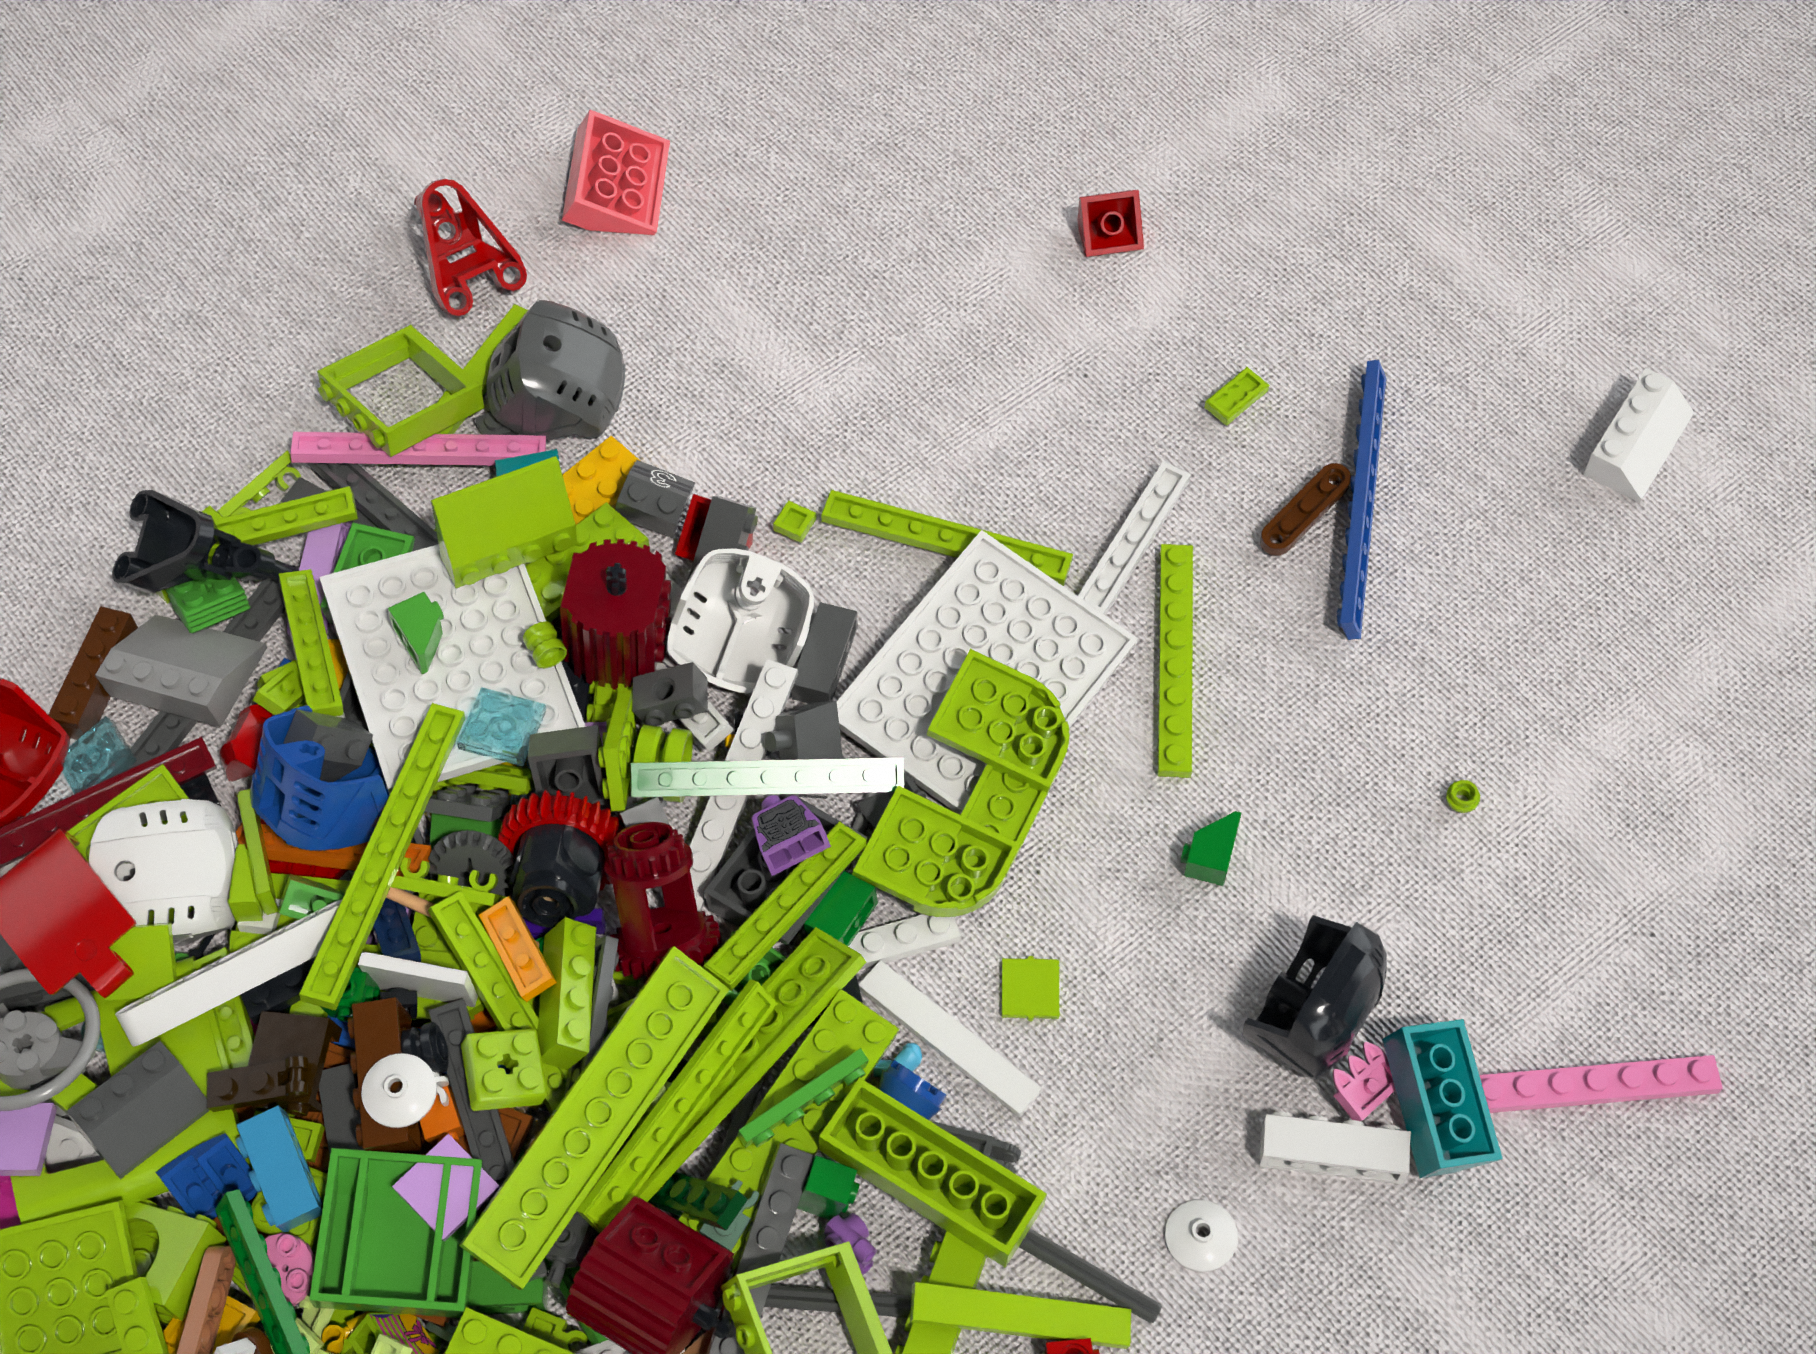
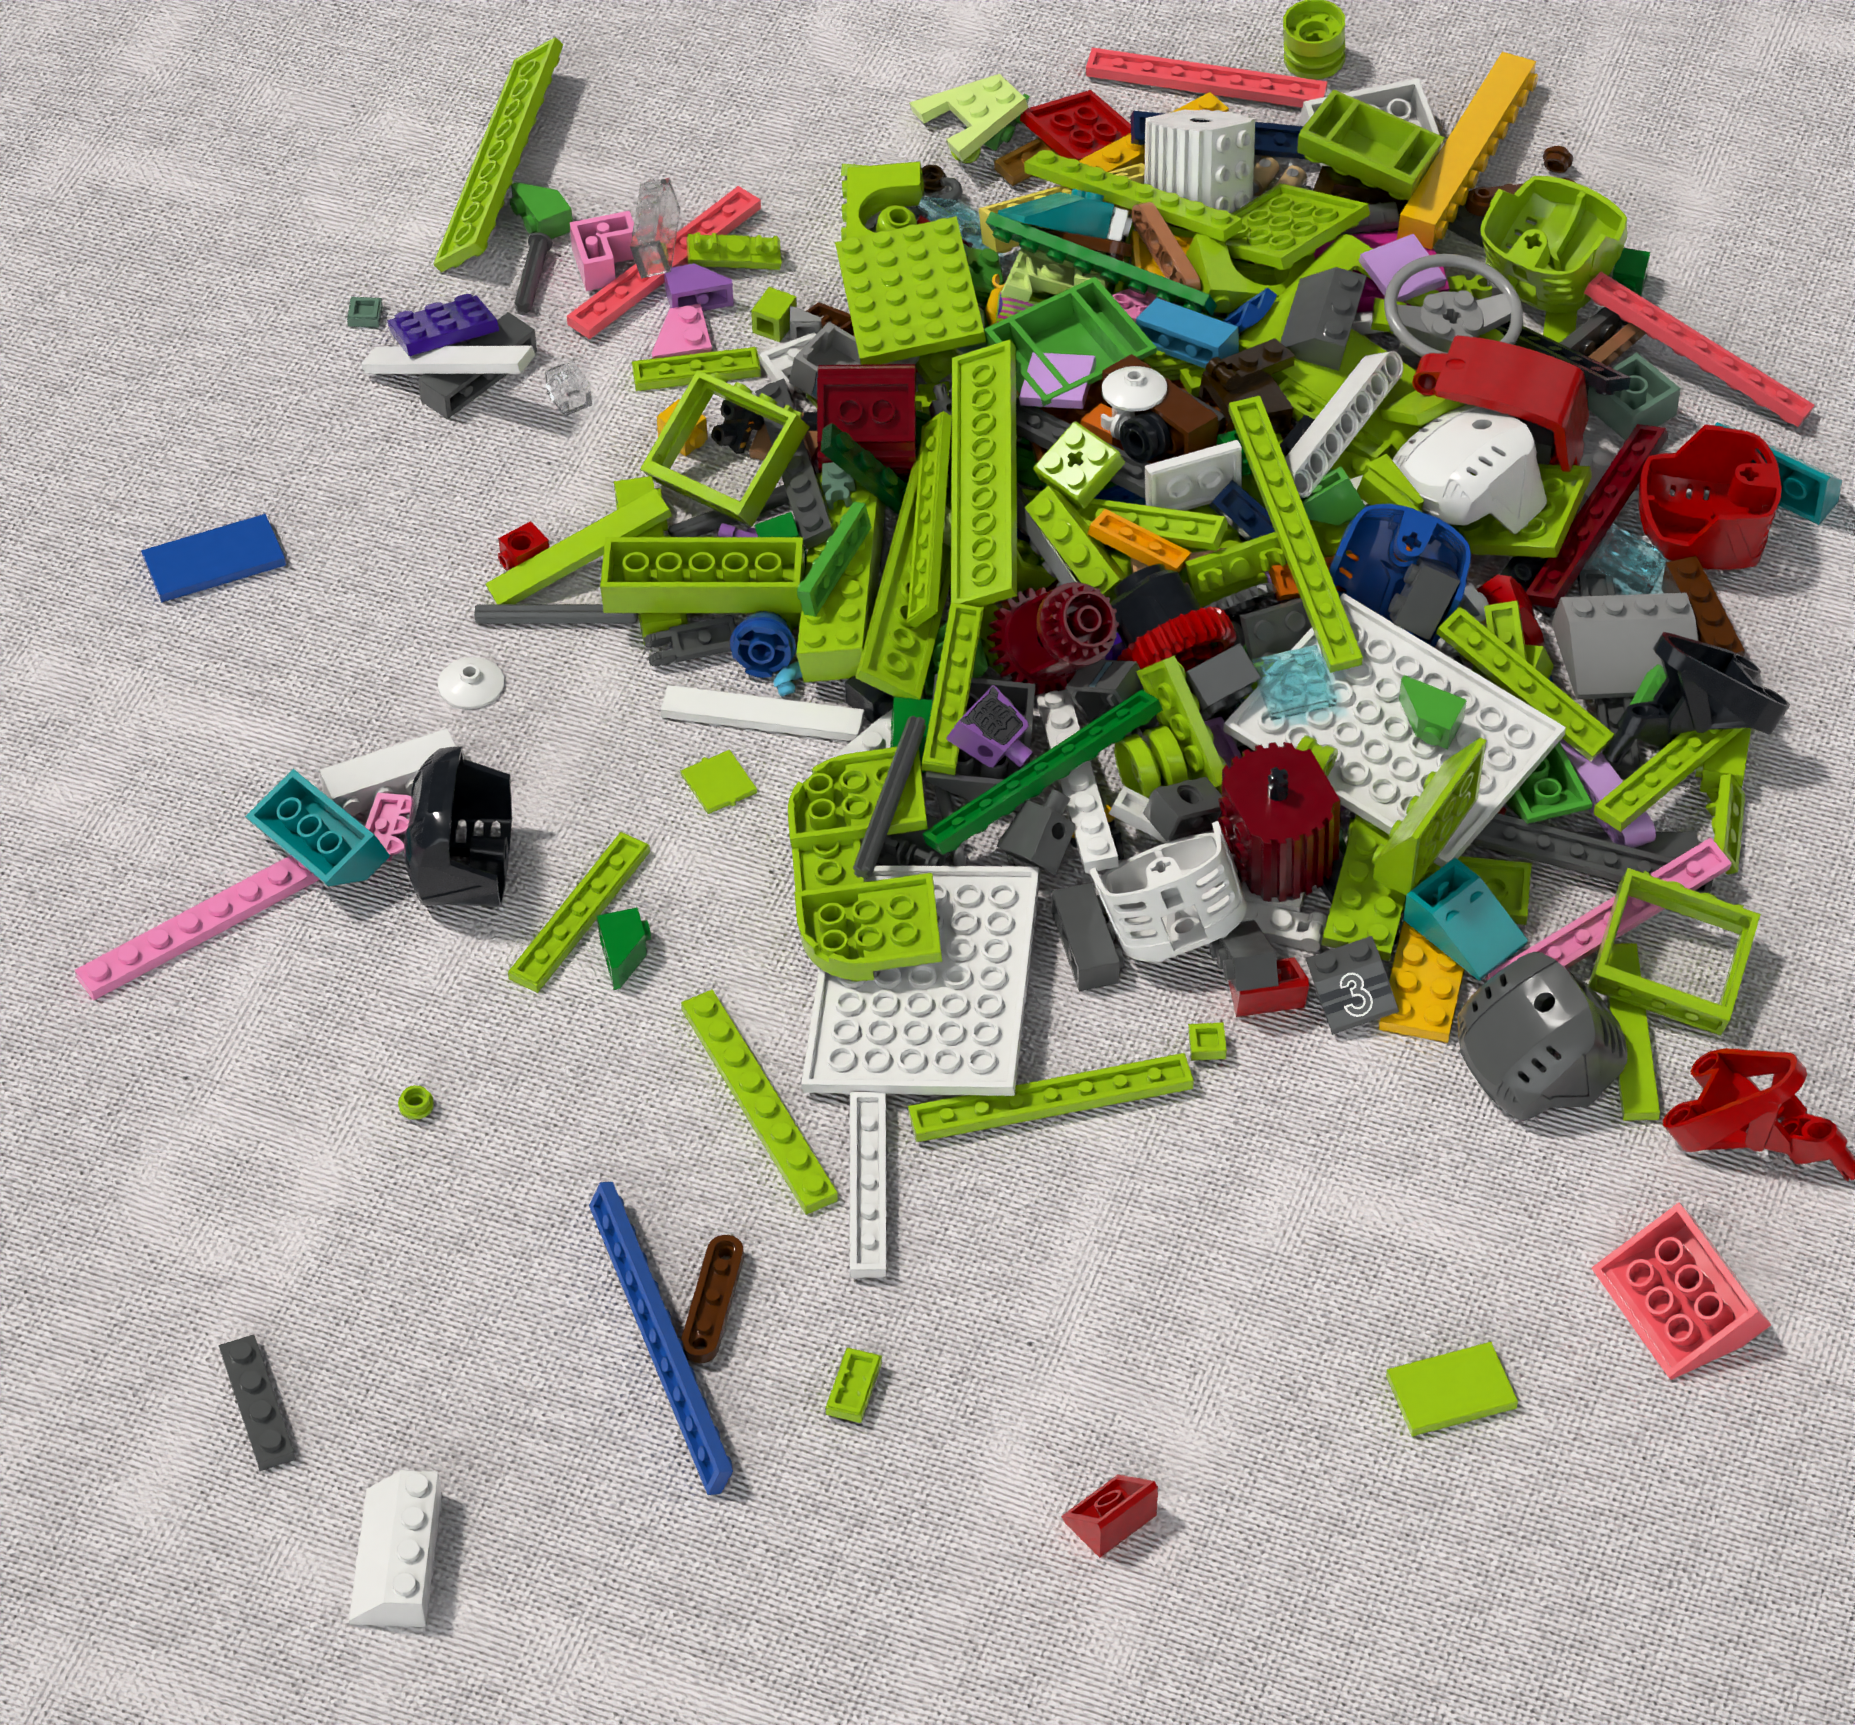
camera: 150 degrees right, 10 degrees down
none -> dark grey plate [219,1334,296,1471]
none -> lime tile [508,832,650,993]
none -> dark grey axle [853,716,926,879]
none -> lime tile [1386,1342,1518,1437]

